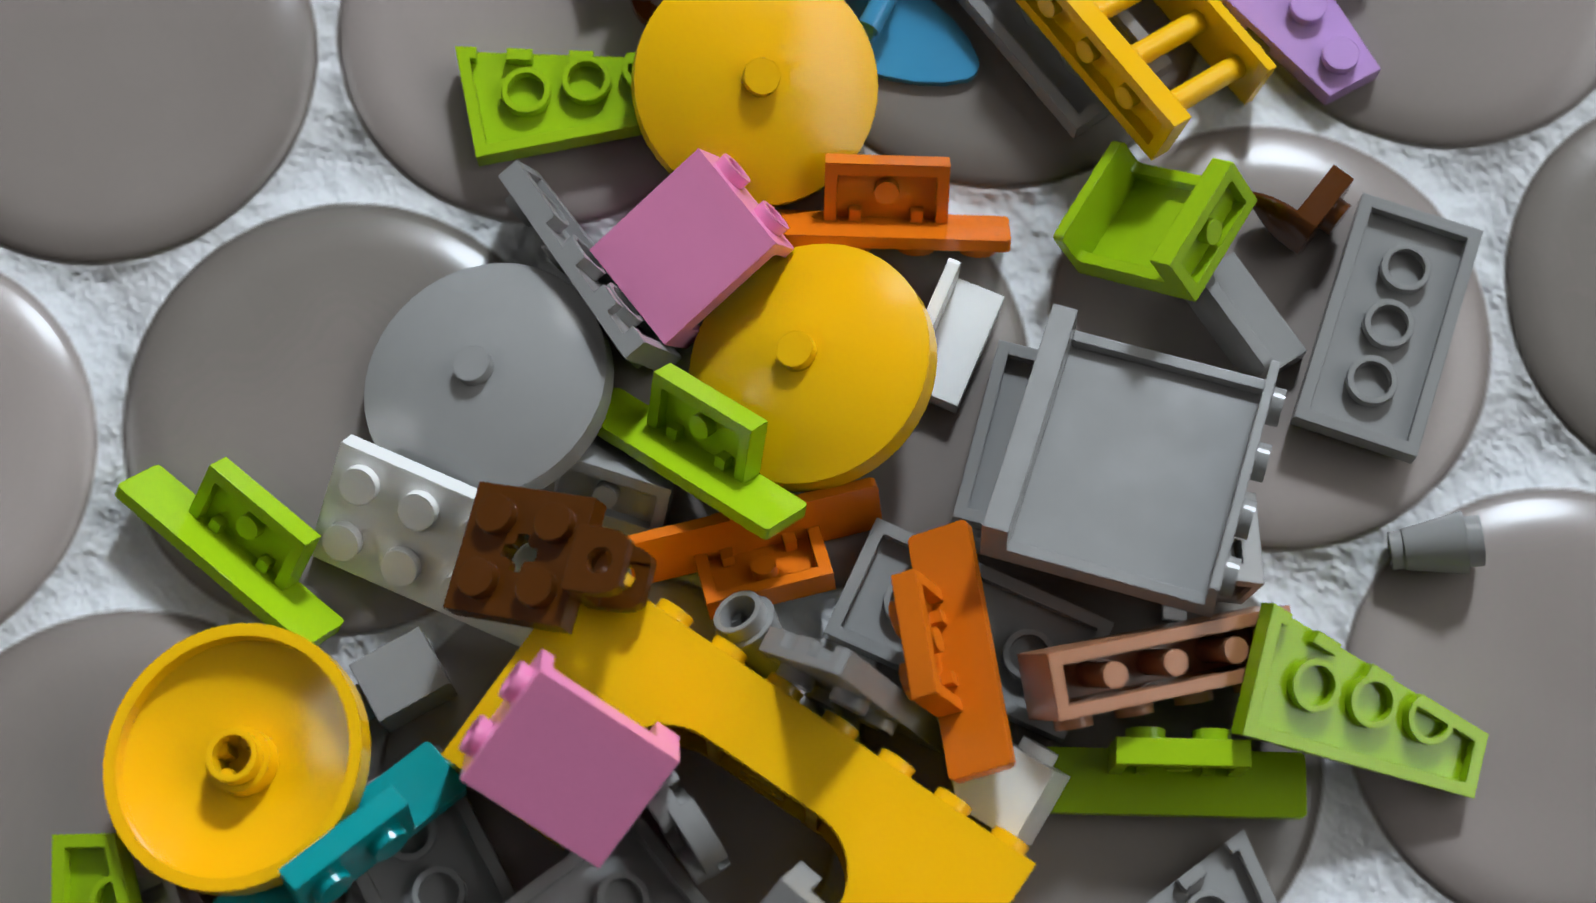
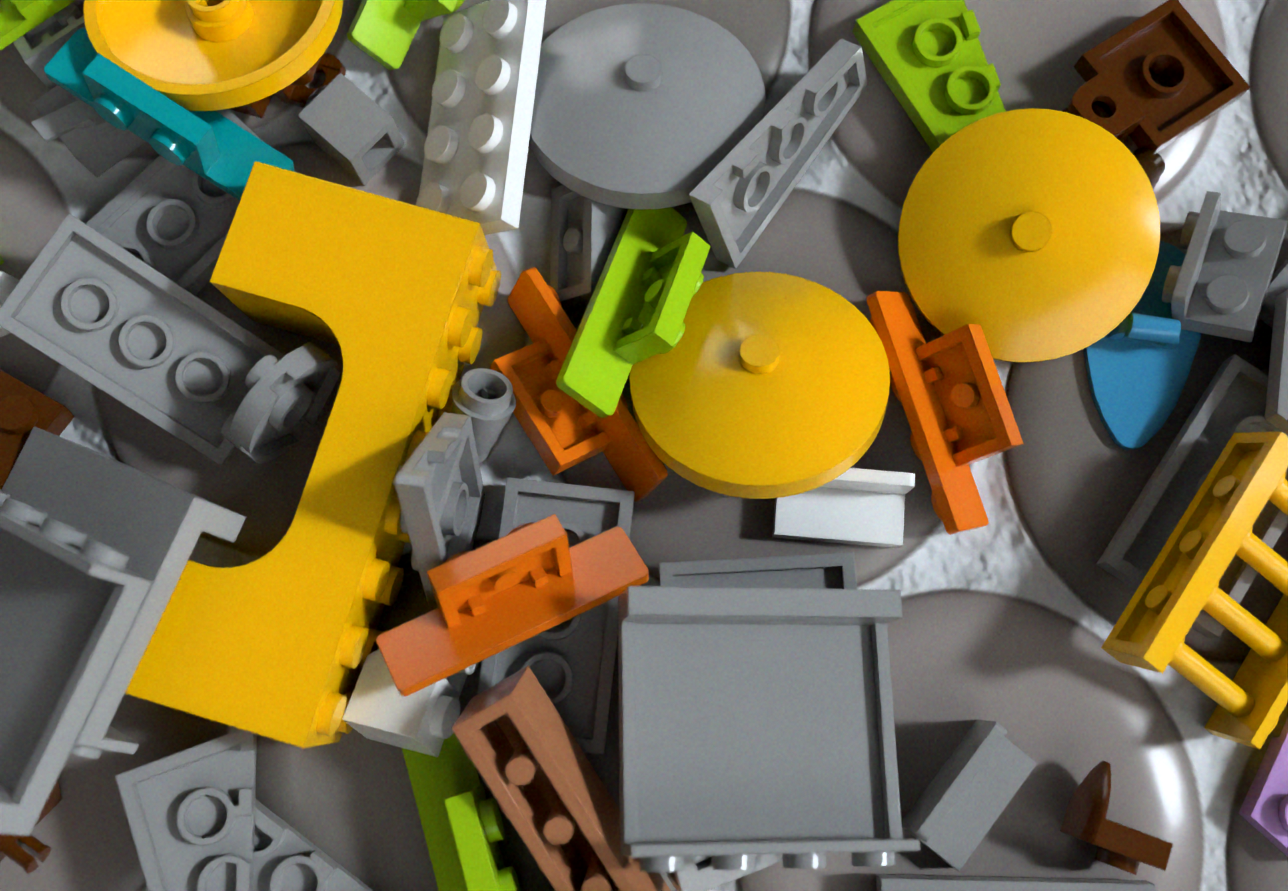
camera: 75 degrees right, 5 degrees up
reddish brown plate [443,481,657,635] -> none
bright pink panel [459,649,680,868] -> none
bright pink panel [589,148,794,349] -> none
lime panel [1053,141,1258,302] -> none

